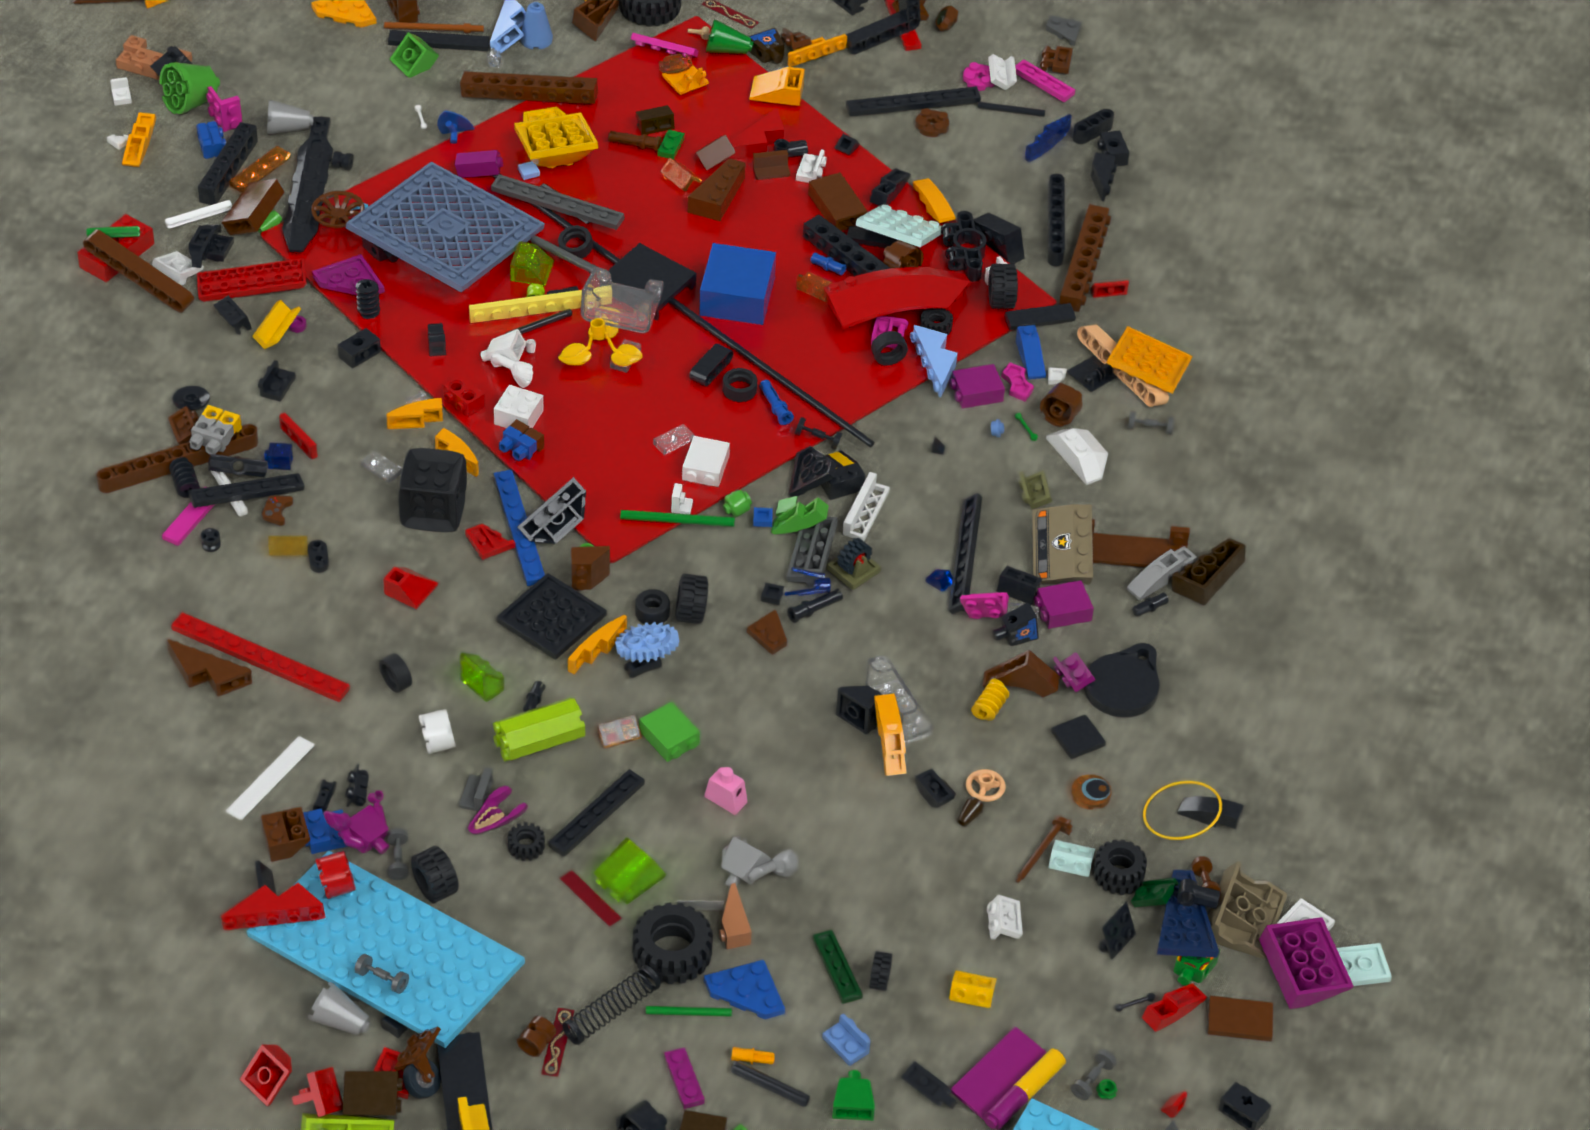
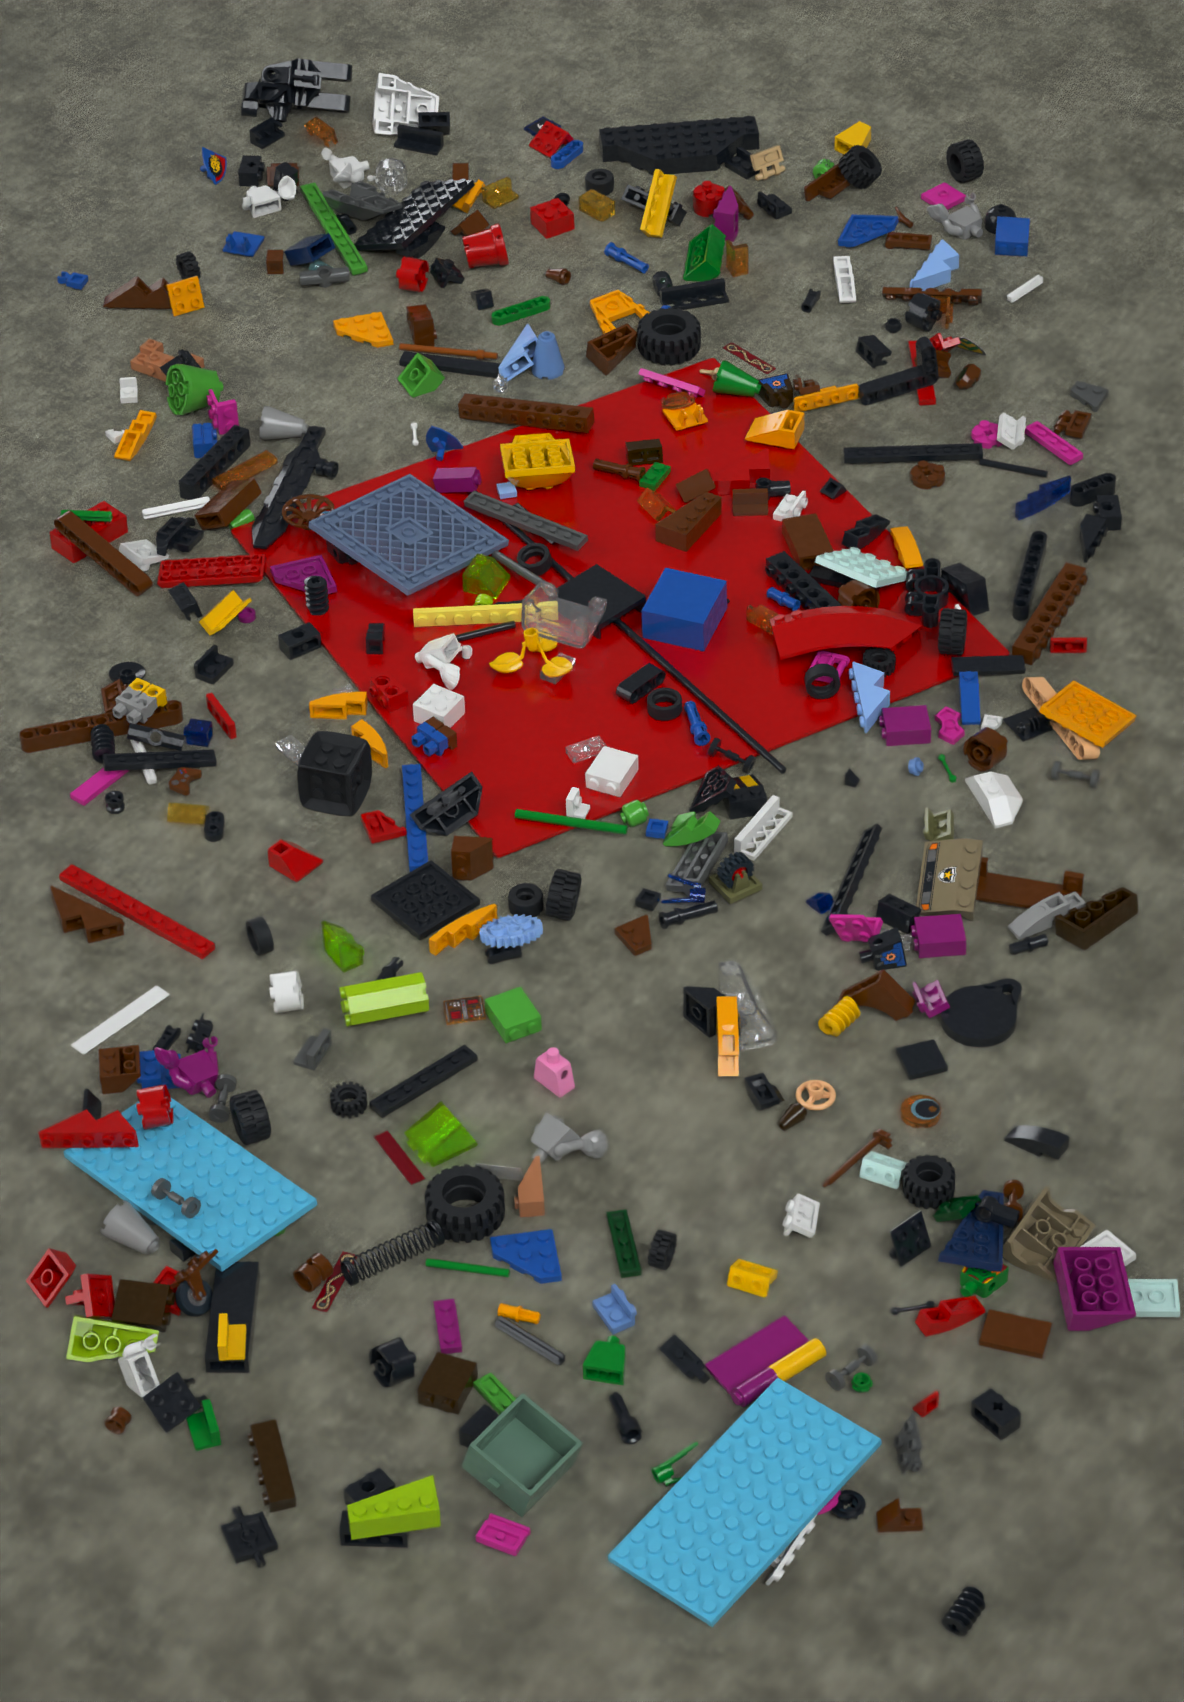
camera: 15 degrees right, 5 degrees down
magenta animal [468,786,528,835] -> none
yellow piece [1143,781,1222,840] -> none

